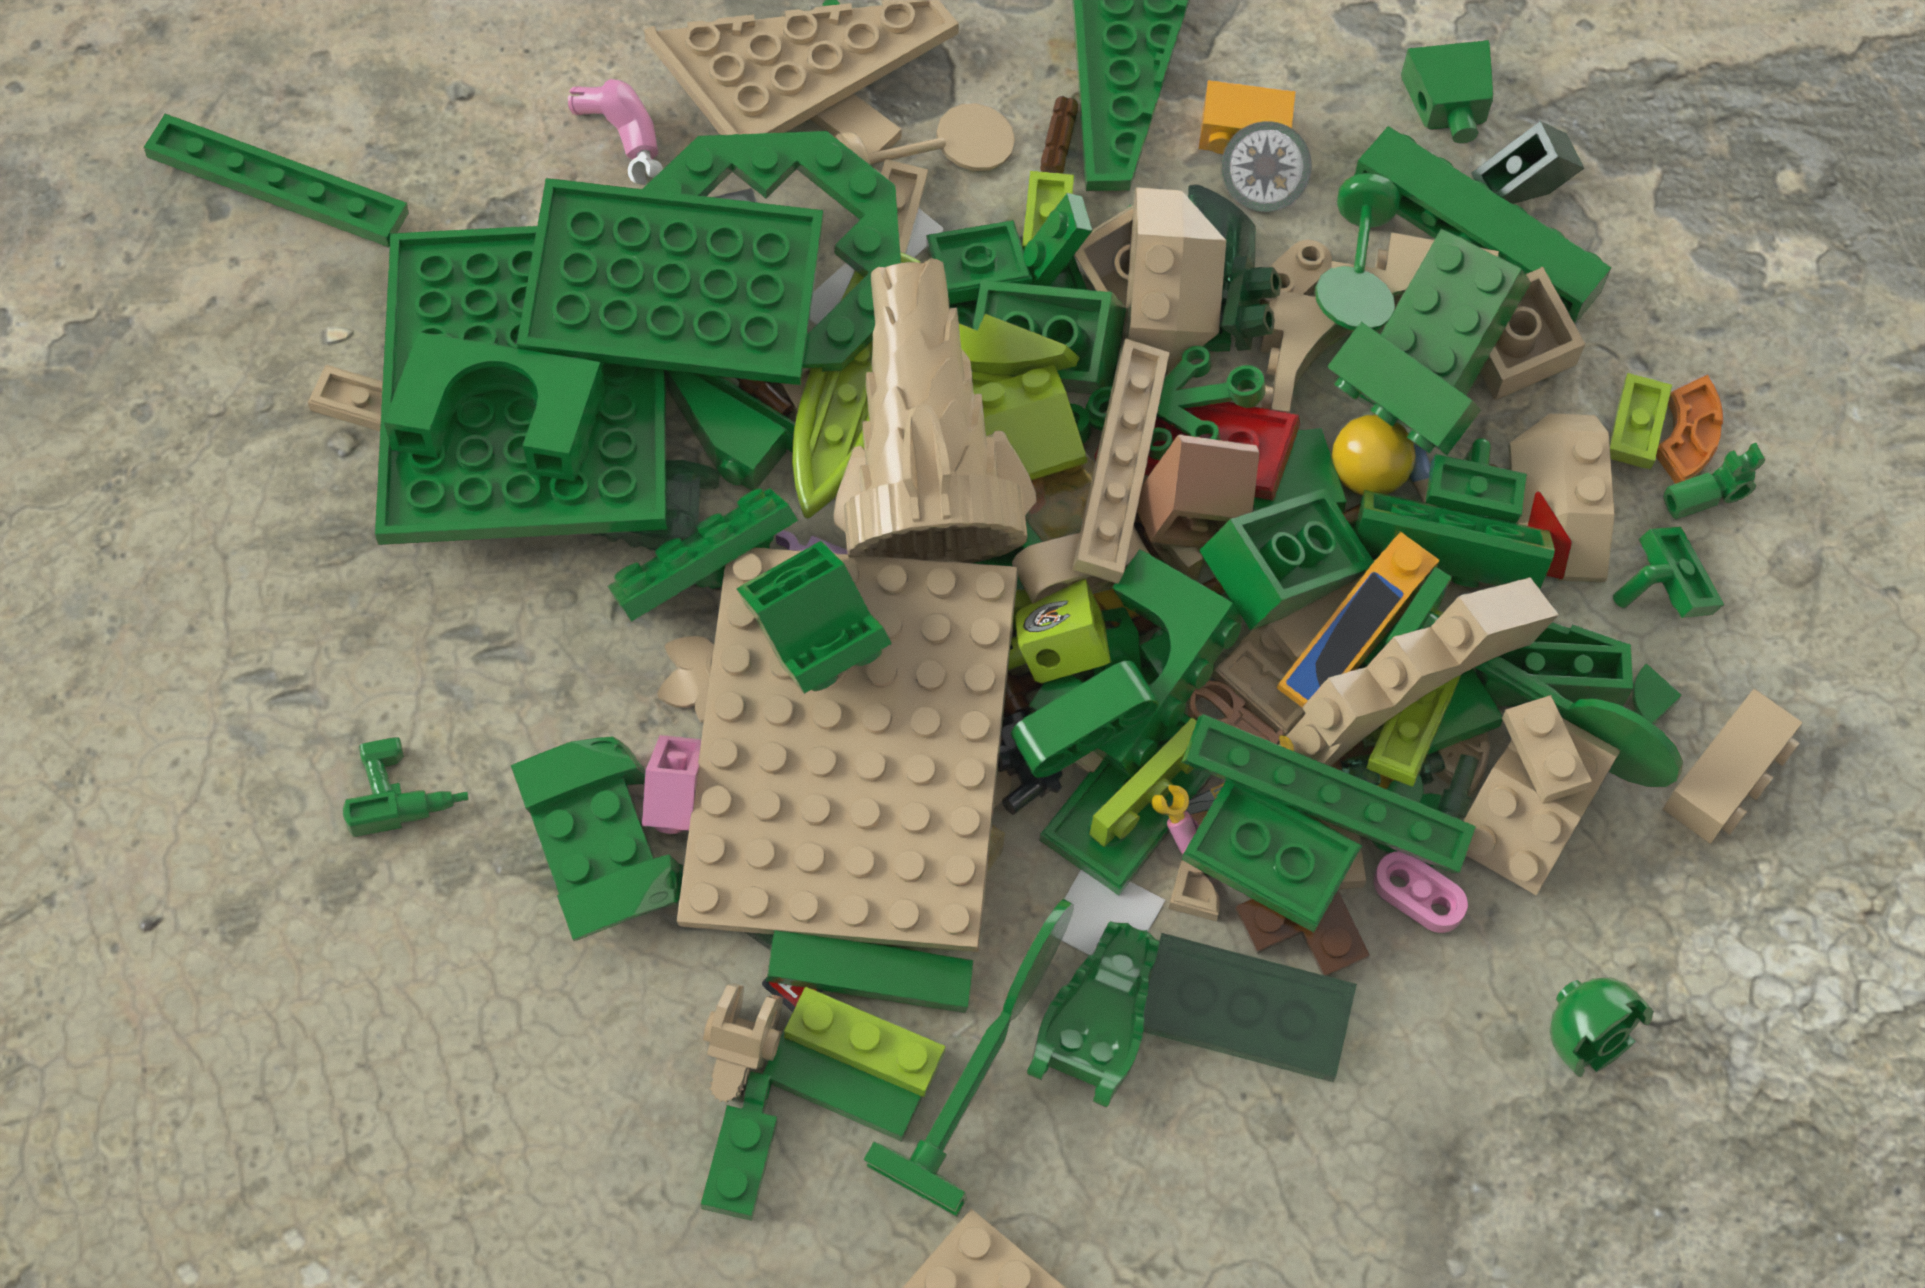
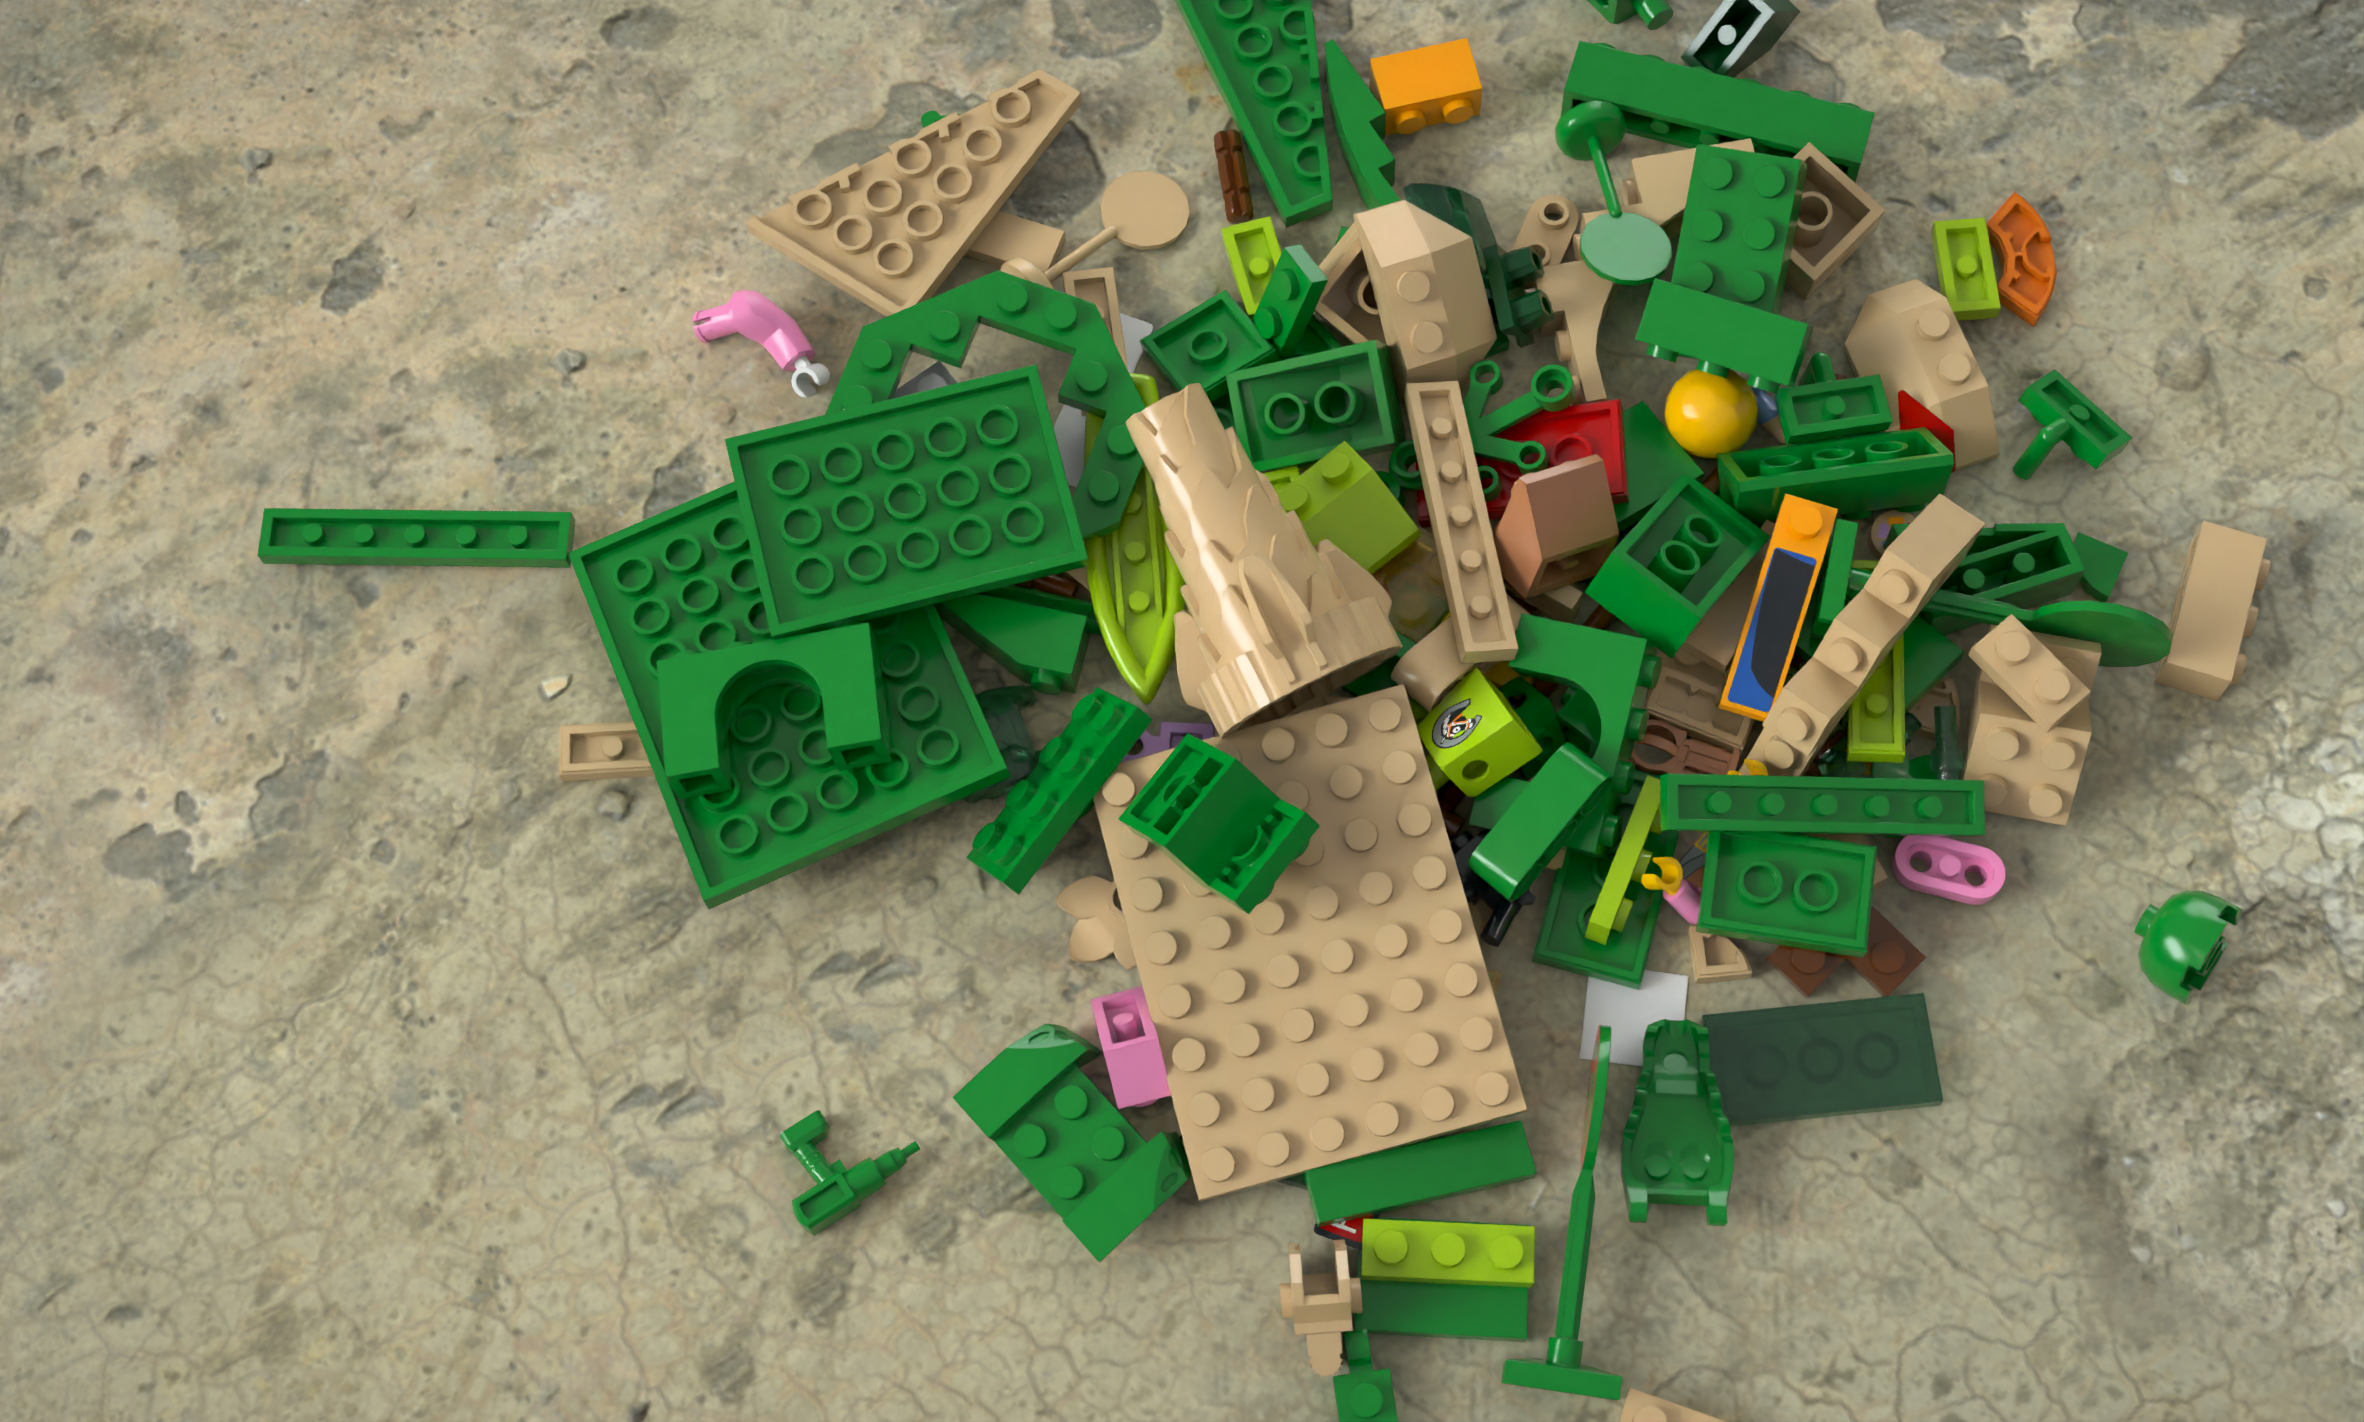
camera: 10 degrees left, 5 degrees up
lime slope [959,314,1079,375] -> none
clear piece [1220,121,1312,212] -> none
green bar [1663,443,1765,520] -> none
none -> green slope [1325,39,1400,210]

